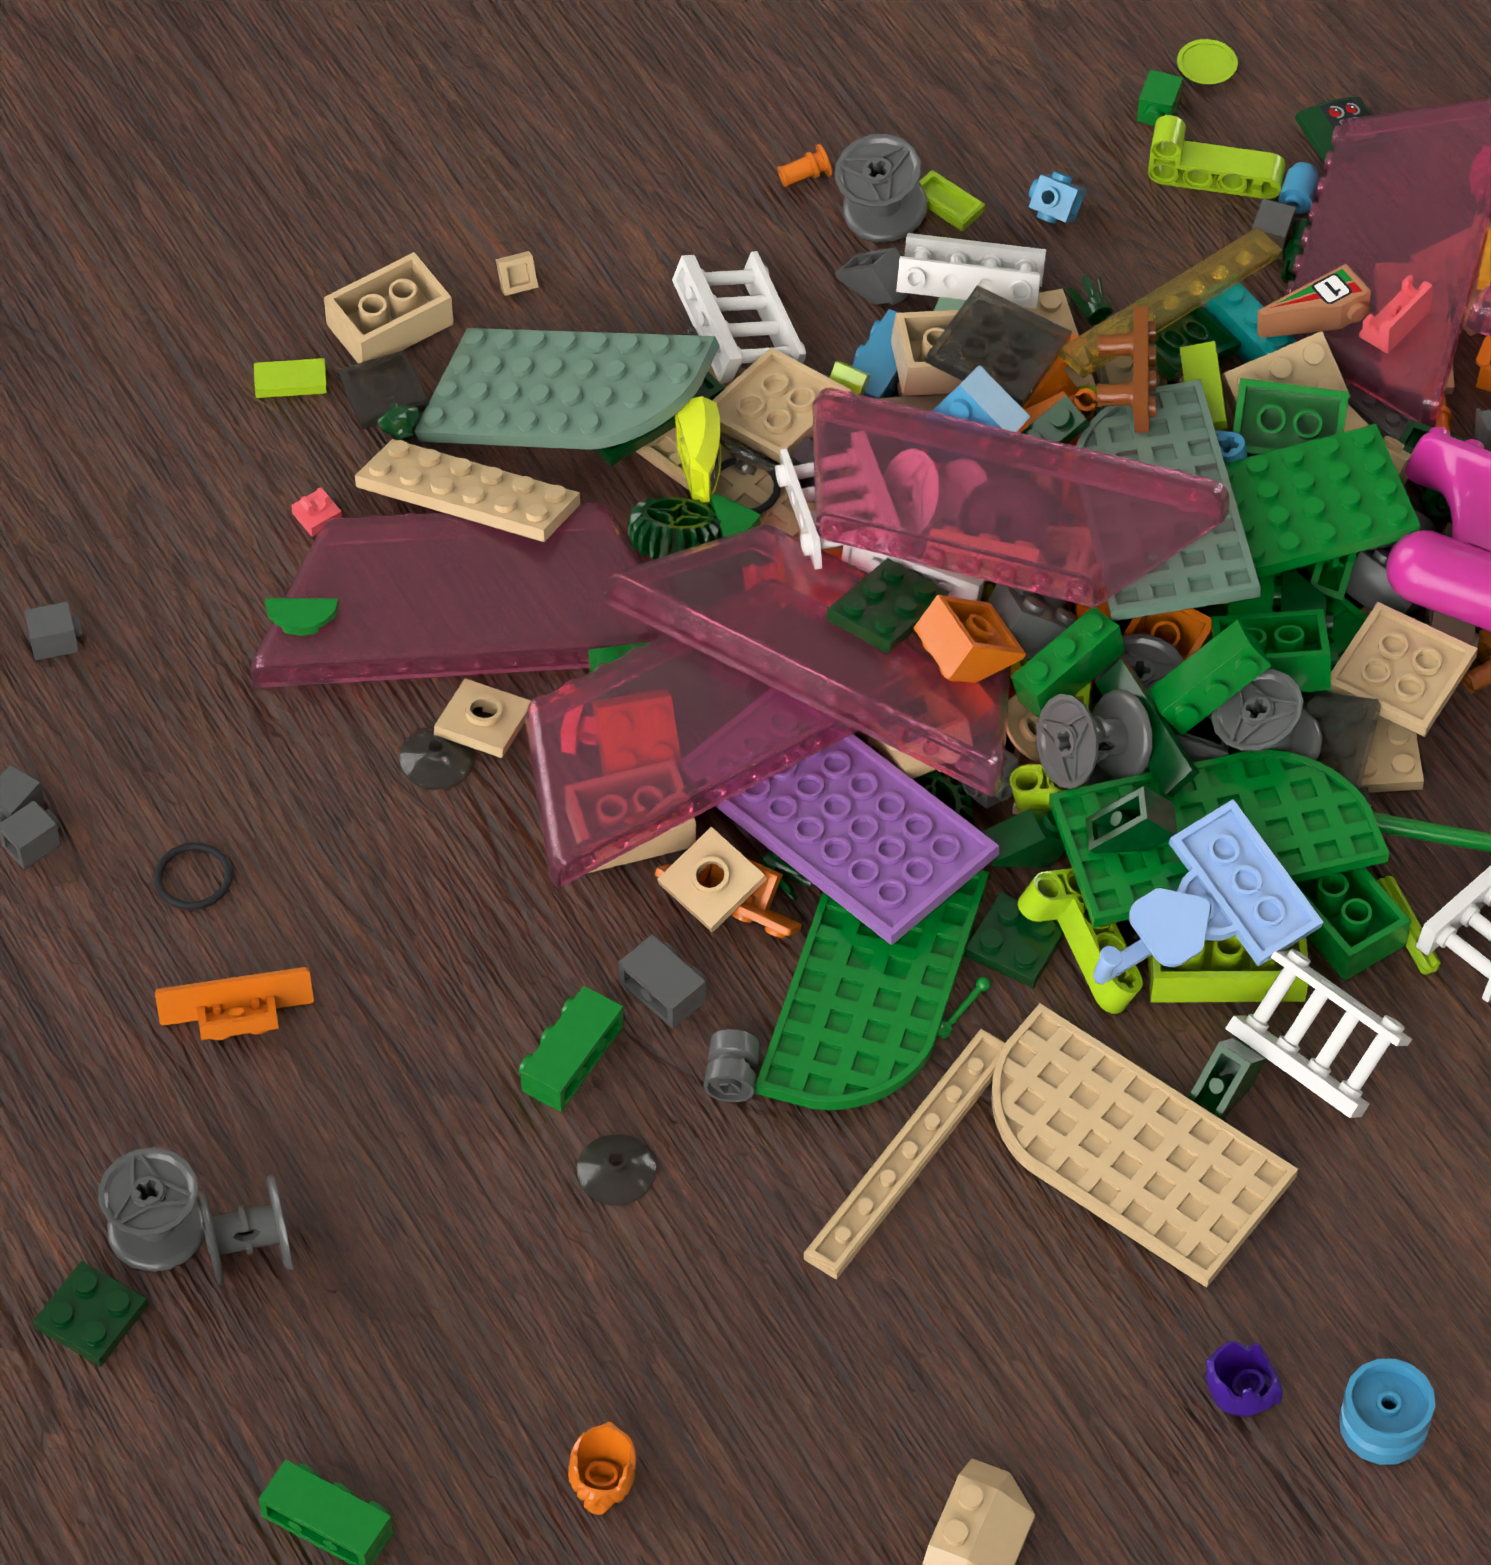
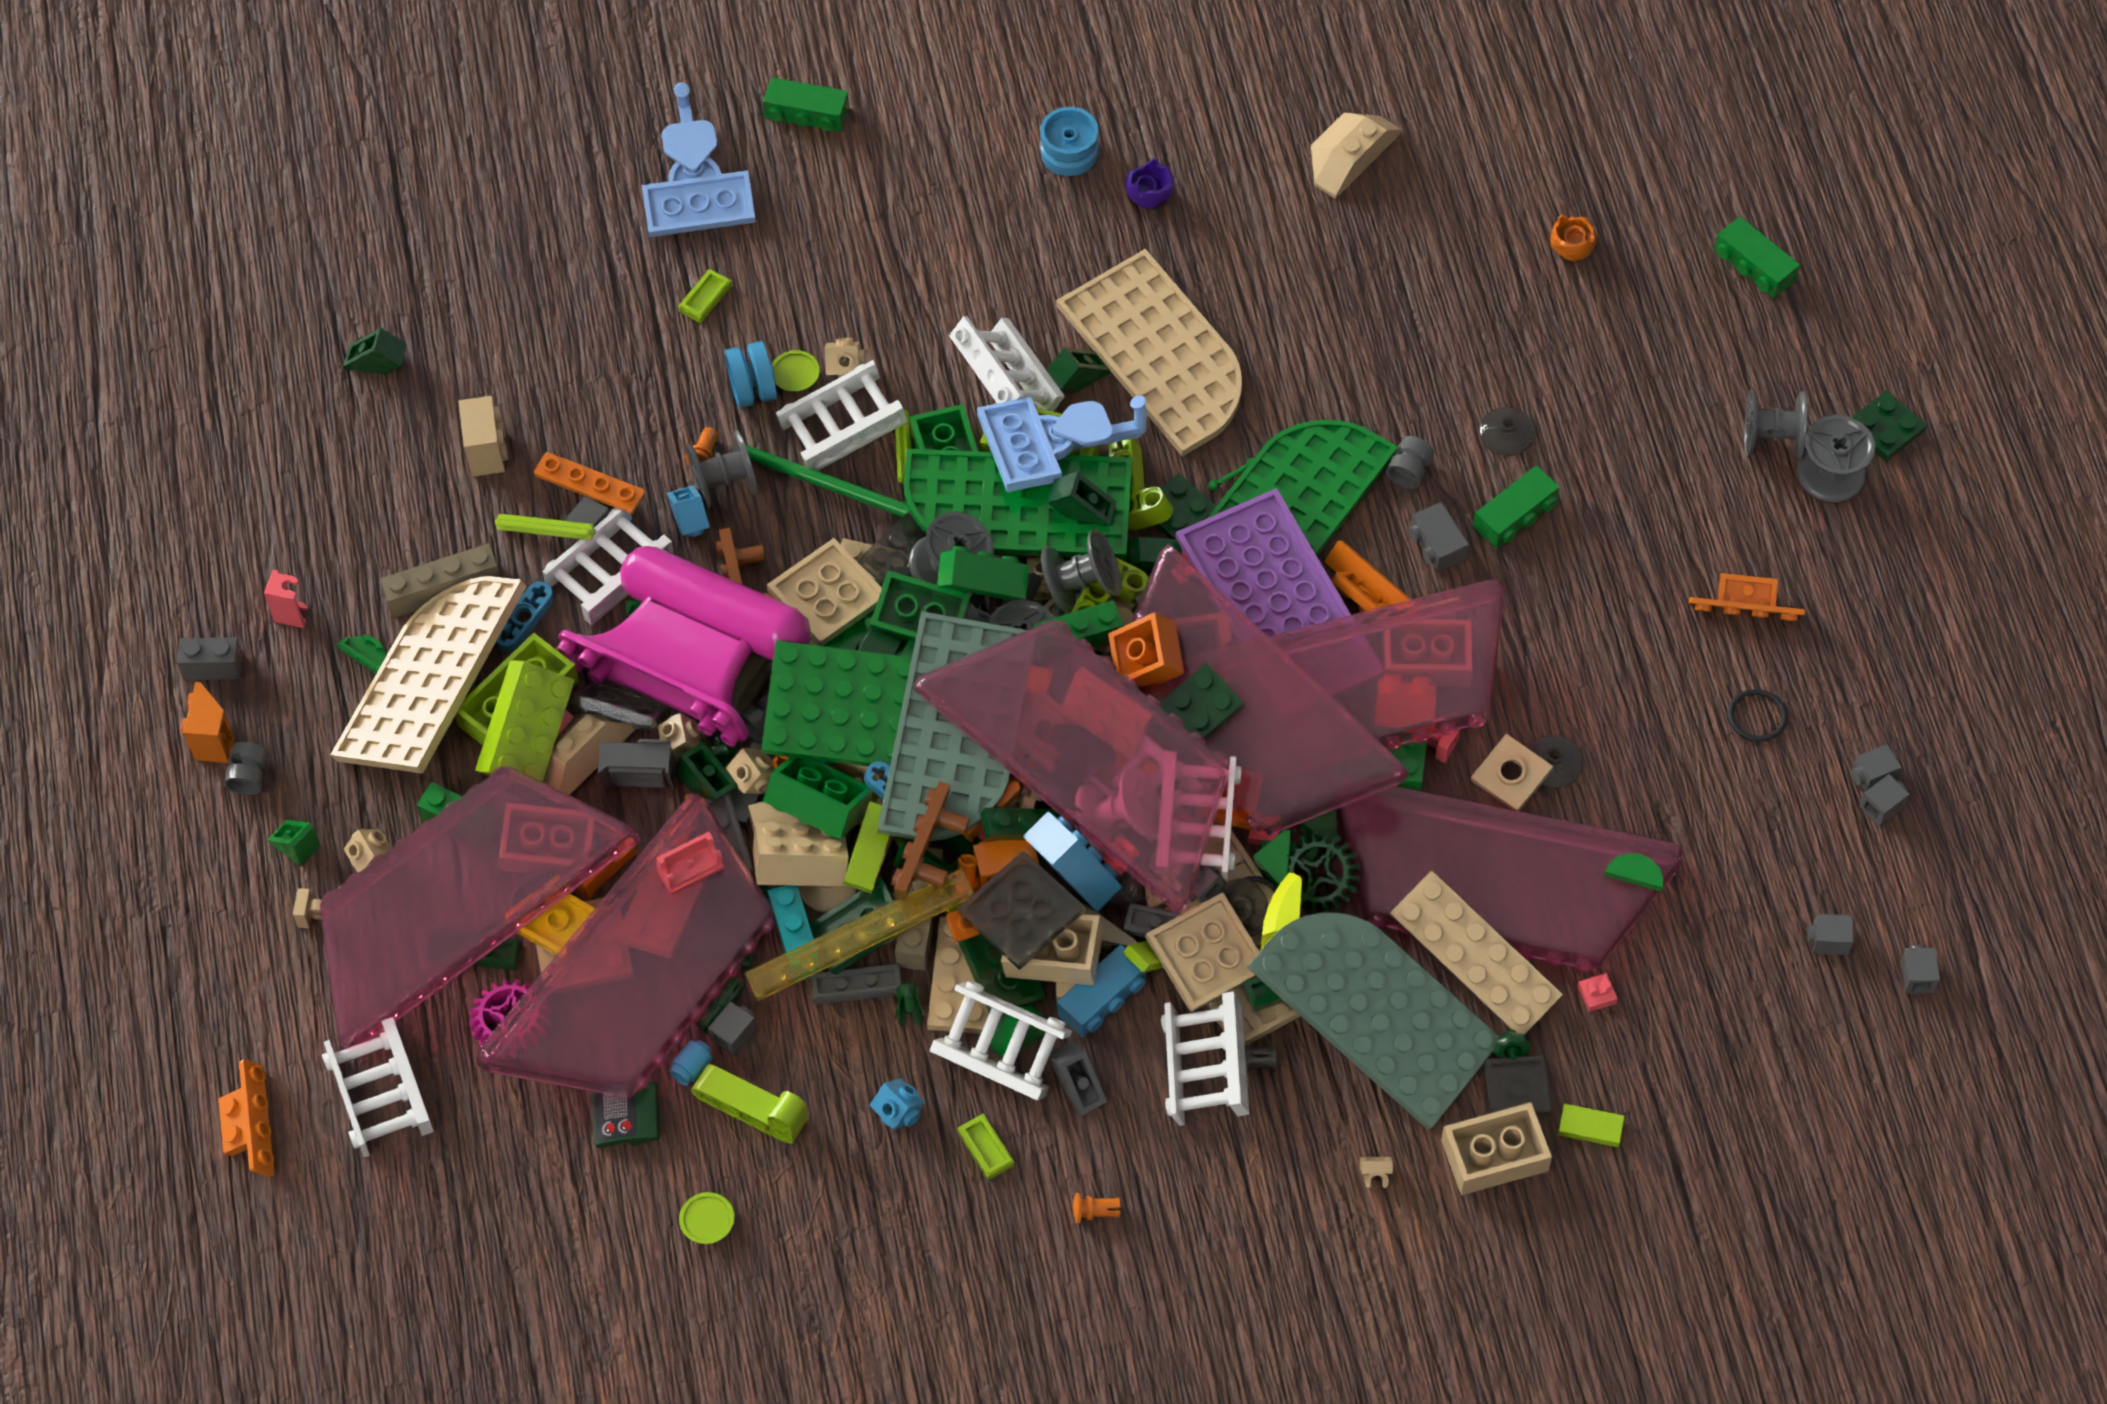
camera: 160 degrees left, 5 degrees up
tan piece [657,827,766,933] -> none
tan tile [804,1029,1005,1280] -> none
dark grey piece [835,134,927,243] -> none
dark green tile [1095,659,1200,797] -> none
green brick [1137,70,1183,126] -> none
nougat slope [1257,264,1371,338] -> none

